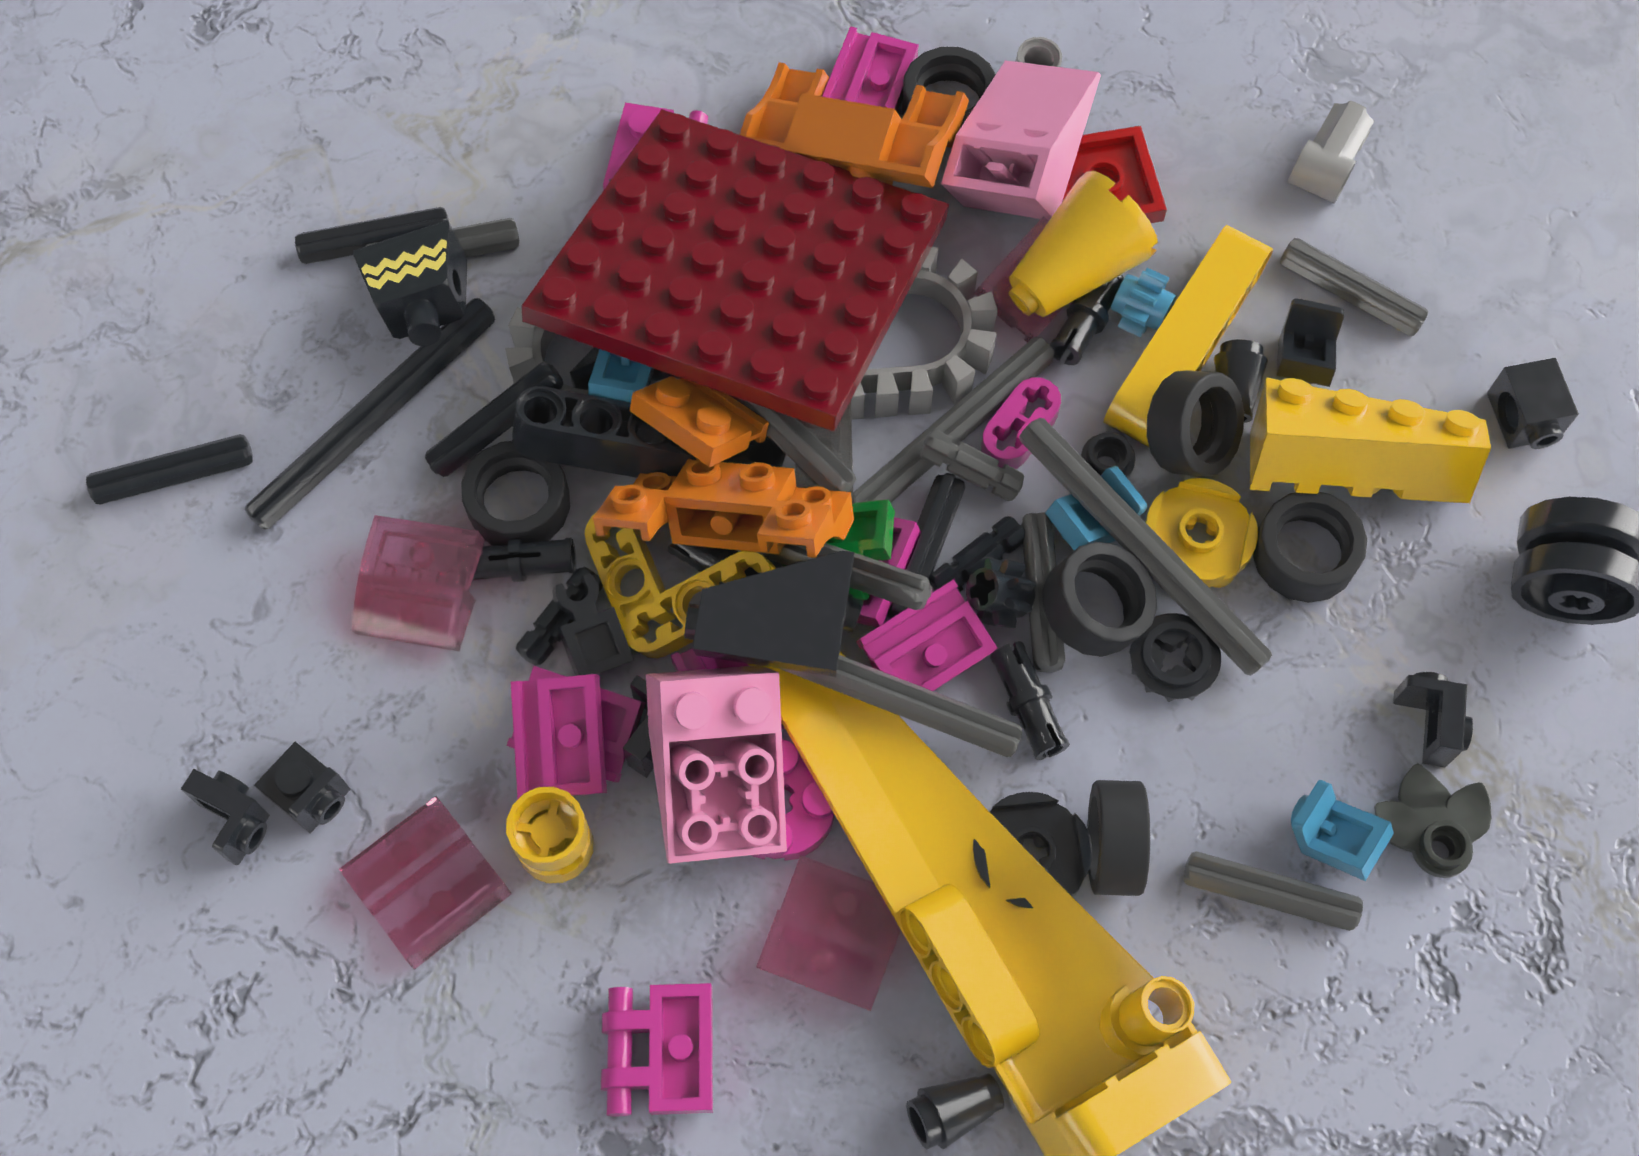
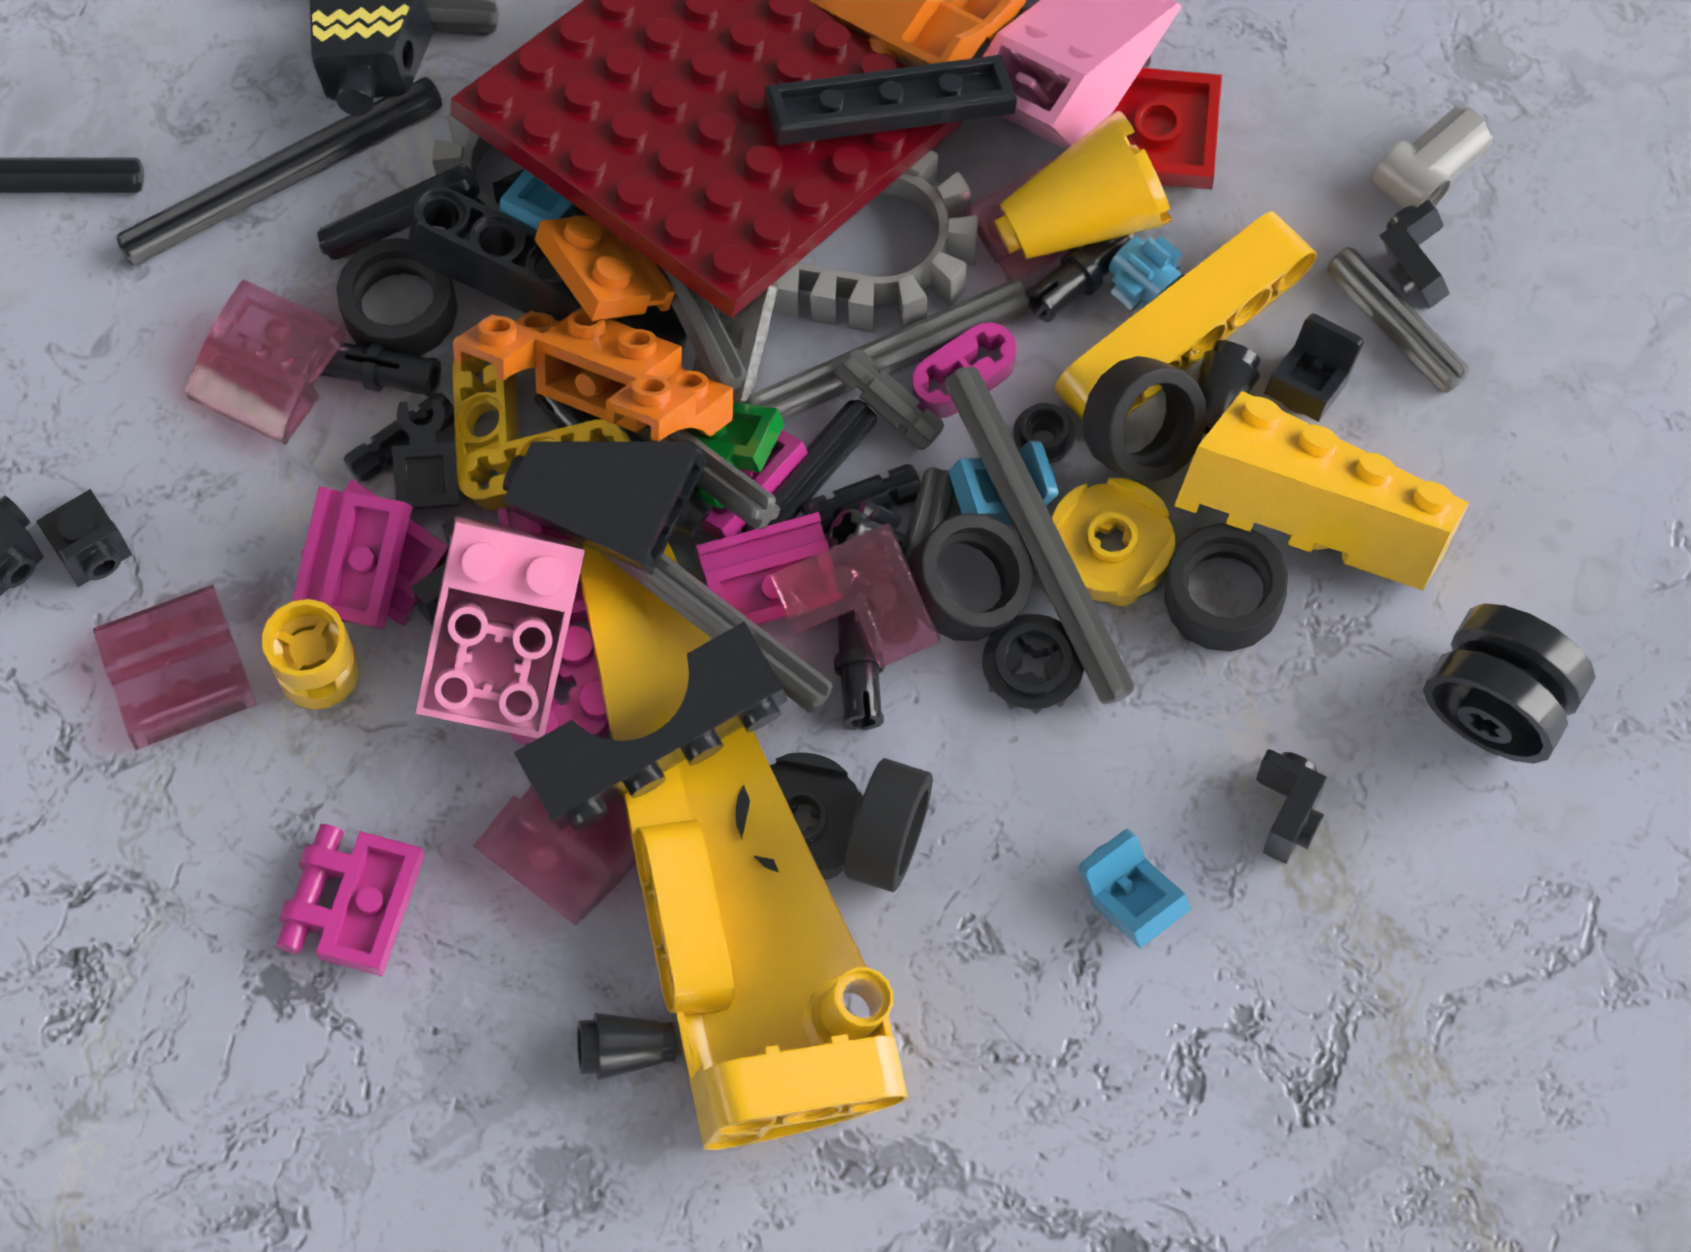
camera: 20 degrees right, 0 degrees up
dark grey axle [1184,851,1363,931] -> none
pearl dark grey plate [1374,763,1492,878] -> none
black brick [1487,357,1579,449] -> none
none -> black arch [514,621,788,831]
none -> black tile [764,55,1017,146]
none -> clear pink plate [769,523,941,668]
none -> black bracket [1379,200,1450,308]

